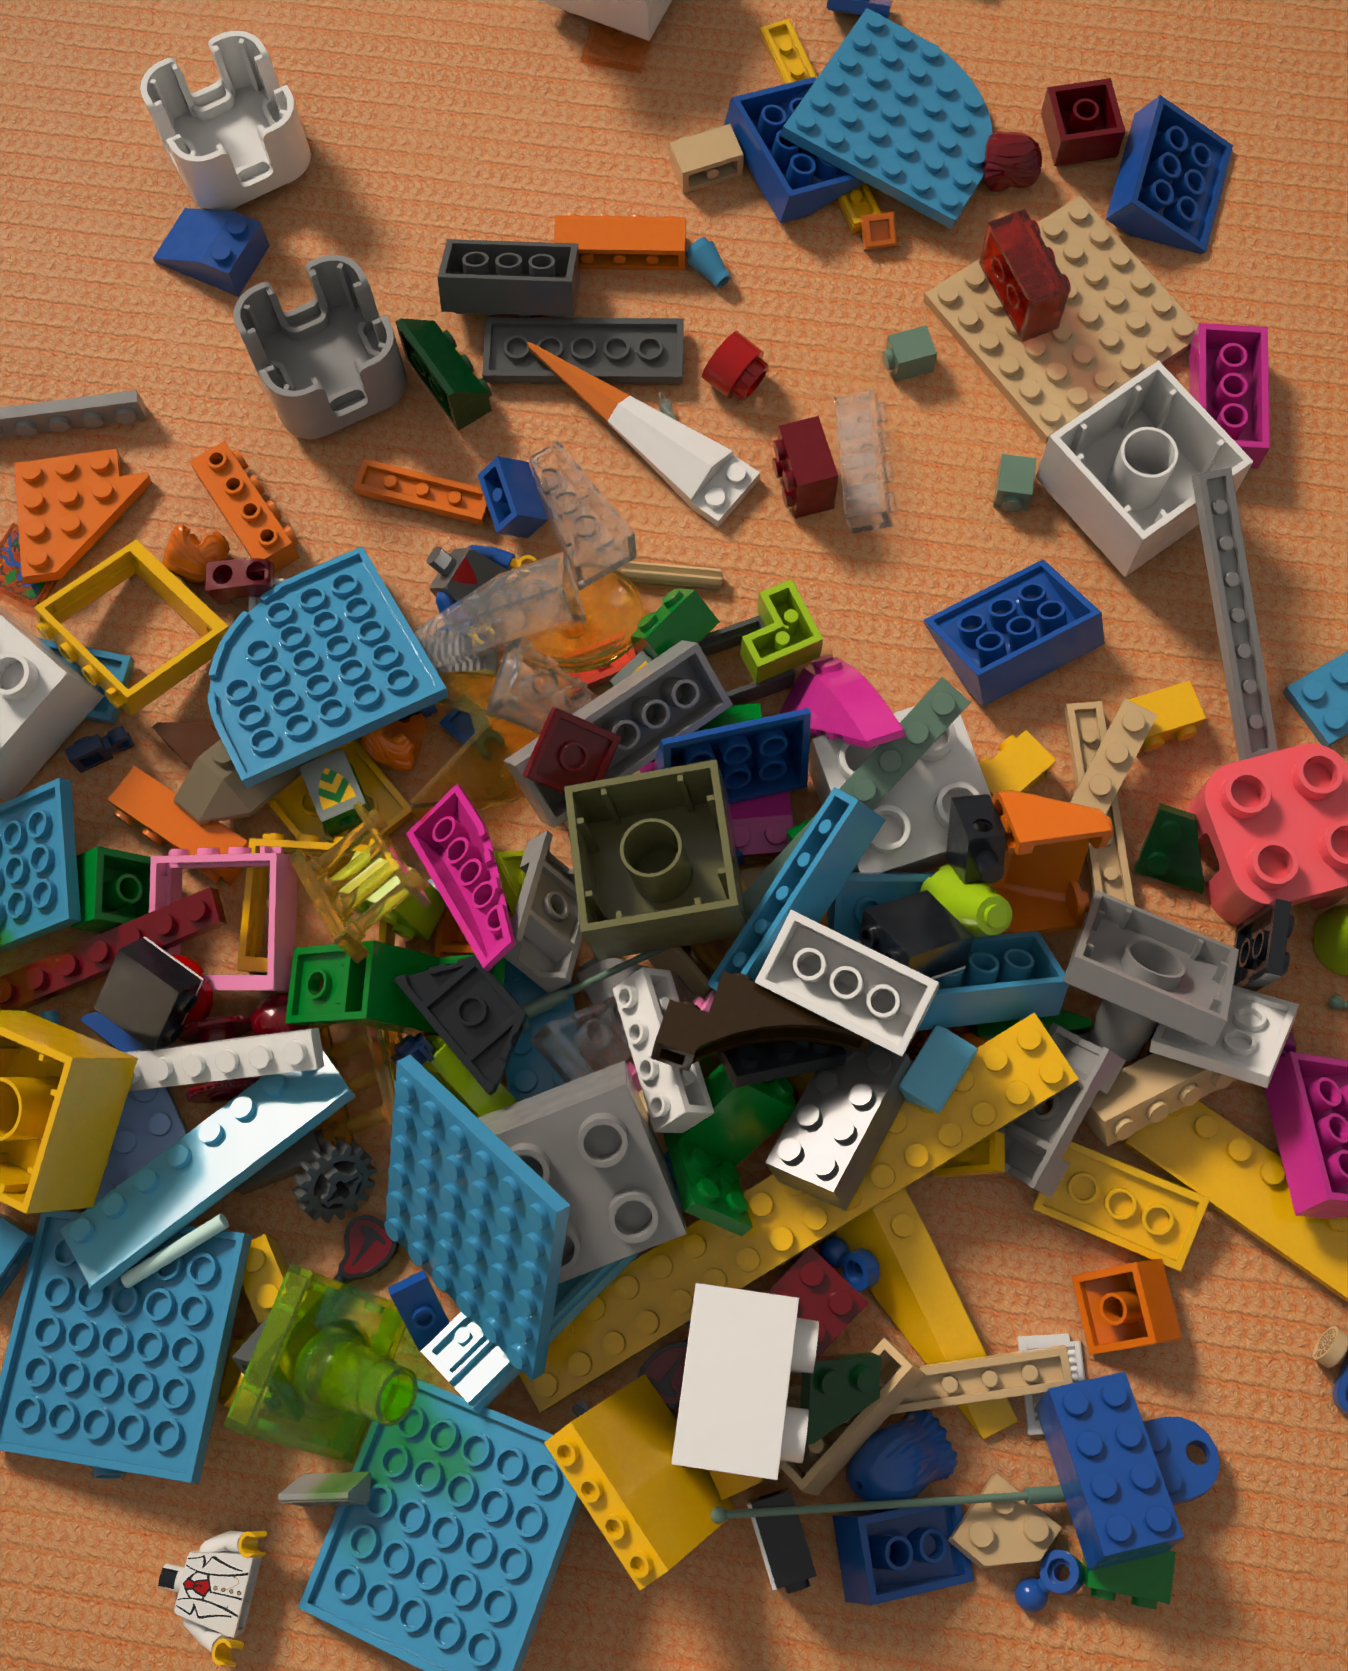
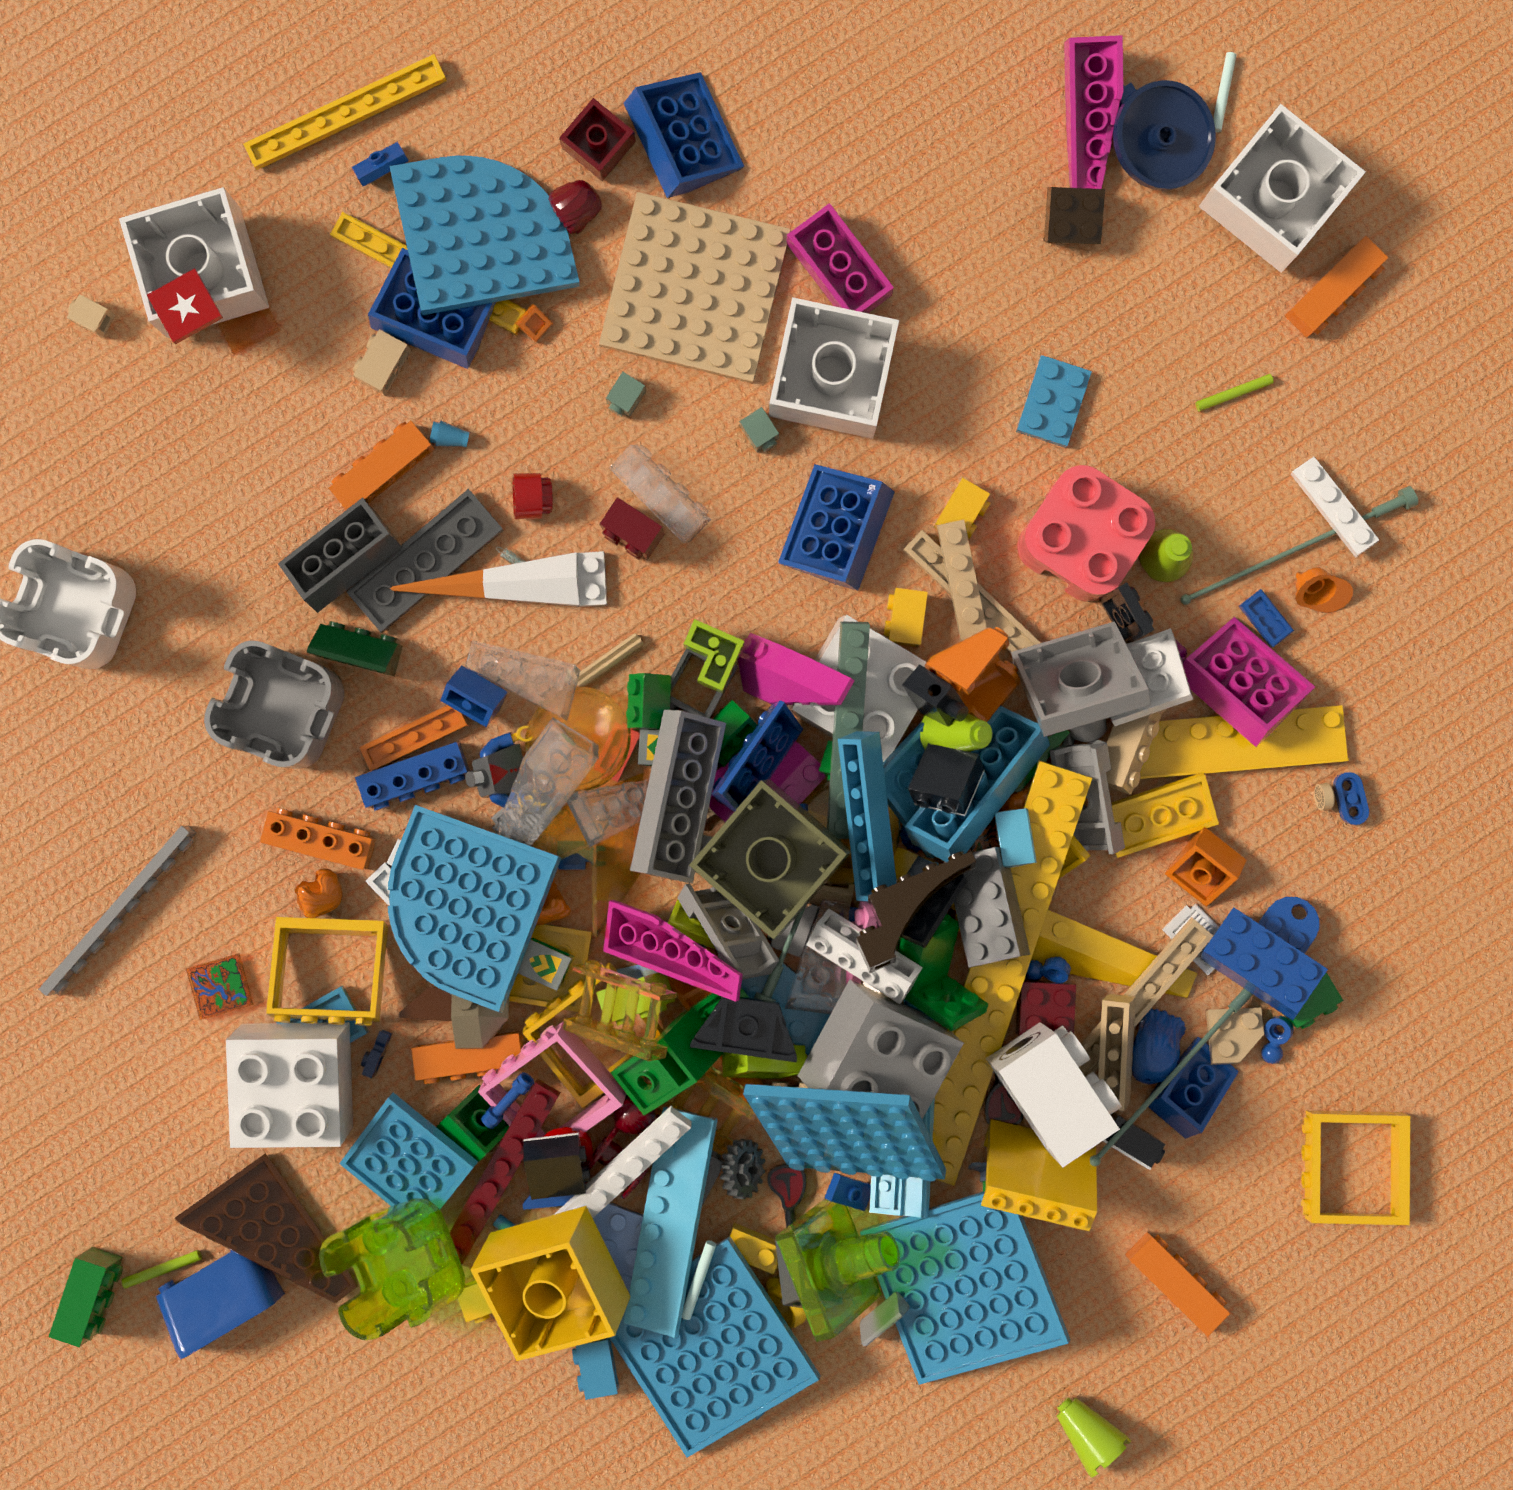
camera: 45 degrees left, 15 degrees up
orange wing [14,448,152,584] -> none
blue slope [153,208,270,297] -> none
white torso [158,1530,267,1667] -> none
dark red leg [205,558,274,605] -> none
dark blue plate [391,1032,435,1066] -> none
dark red tile [522,706,622,794] -> none
white slope [755,910,939,1057] -> none
dark green wing [800,1352,881,1445] -> none
clear red brick [979,209,1071,342] -> none
dark green wing [1134,803,1204,894] -> none
light grey plate [1191,467,1278,761] -> none
none -> blue brick [355,742,470,811]
none -> blue bar [481,1072,534,1129]

